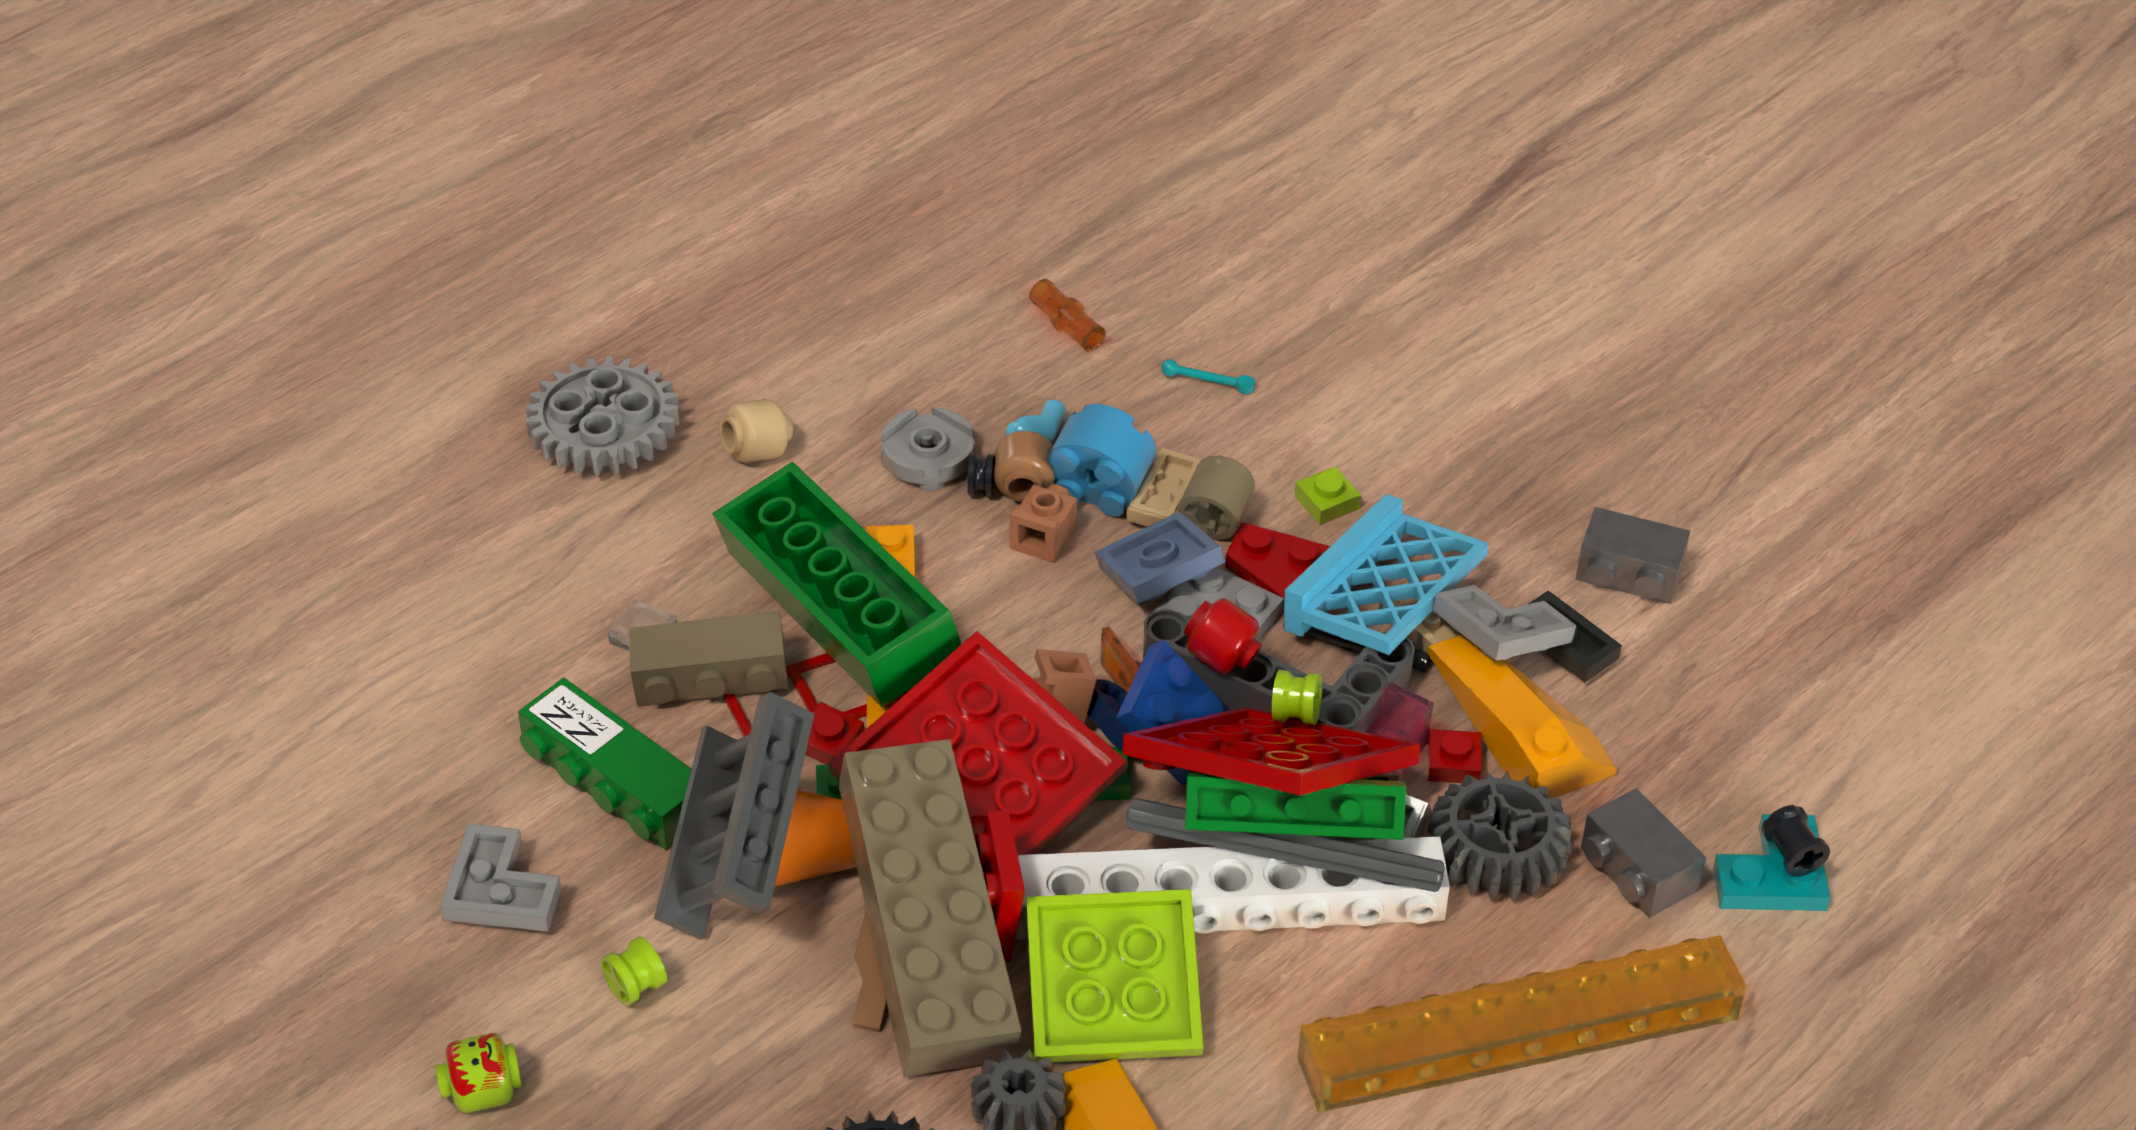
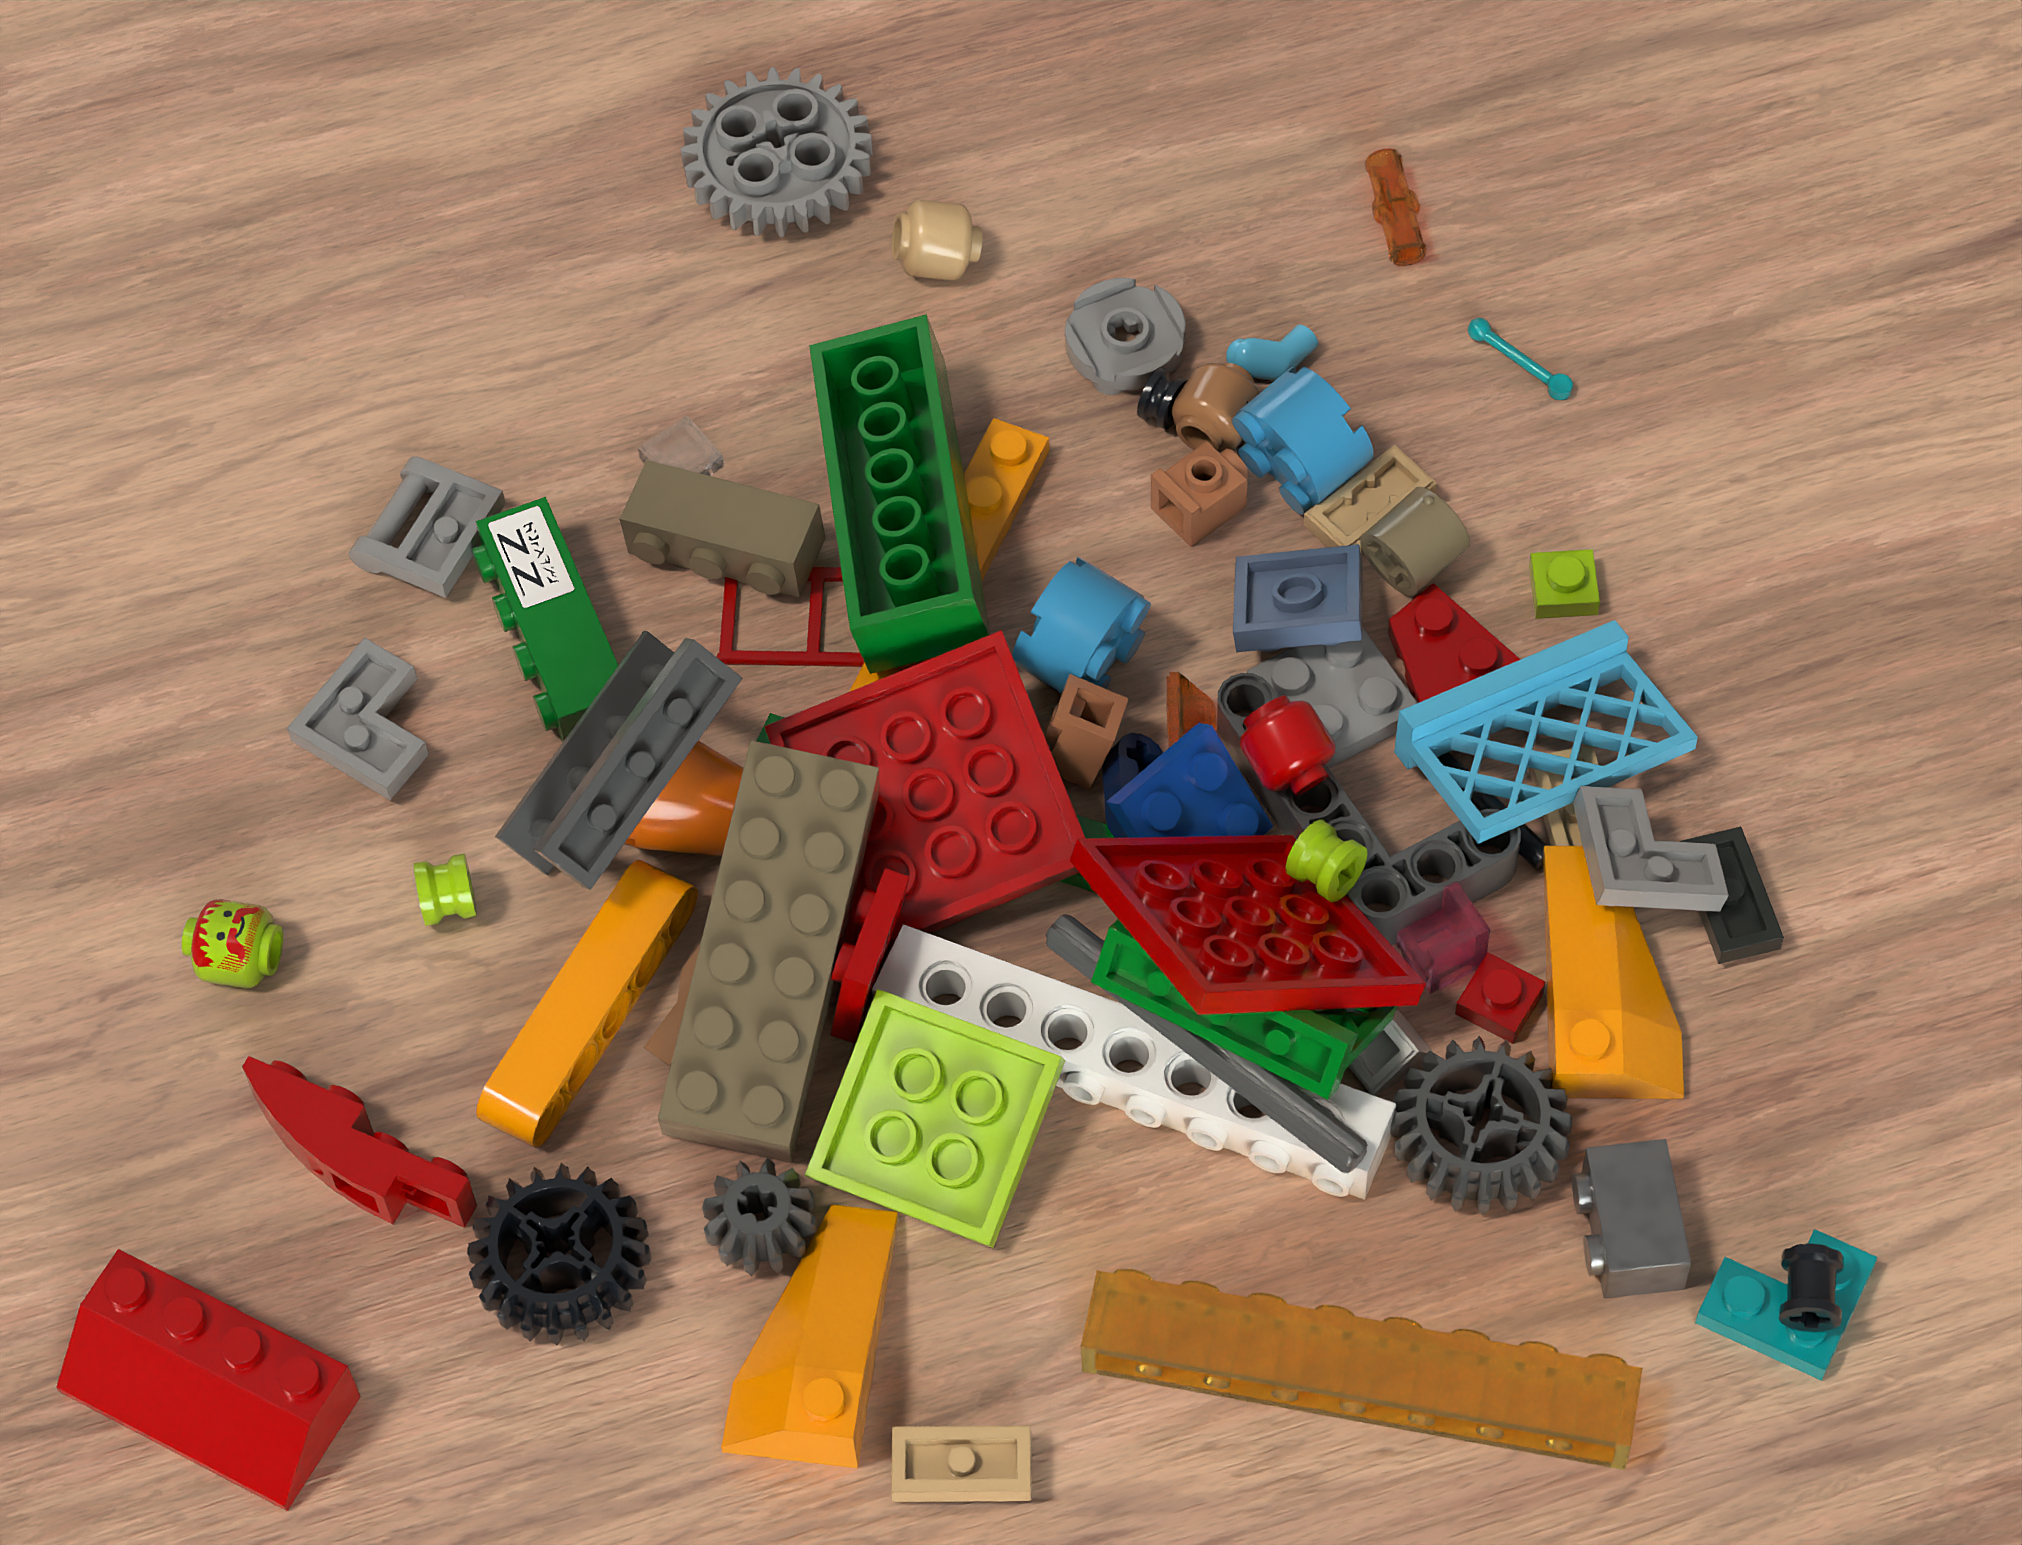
camera: 30 degrees right, 15 degrees up
red plate [805,701,865,765] -> none
flat silver brick [1575,507,1691,604] -> none
none -> light grey plate [349,456,506,598]
none -> light orange beam [476,860,698,1148]
none -> dark azure brick [1012,557,1151,694]

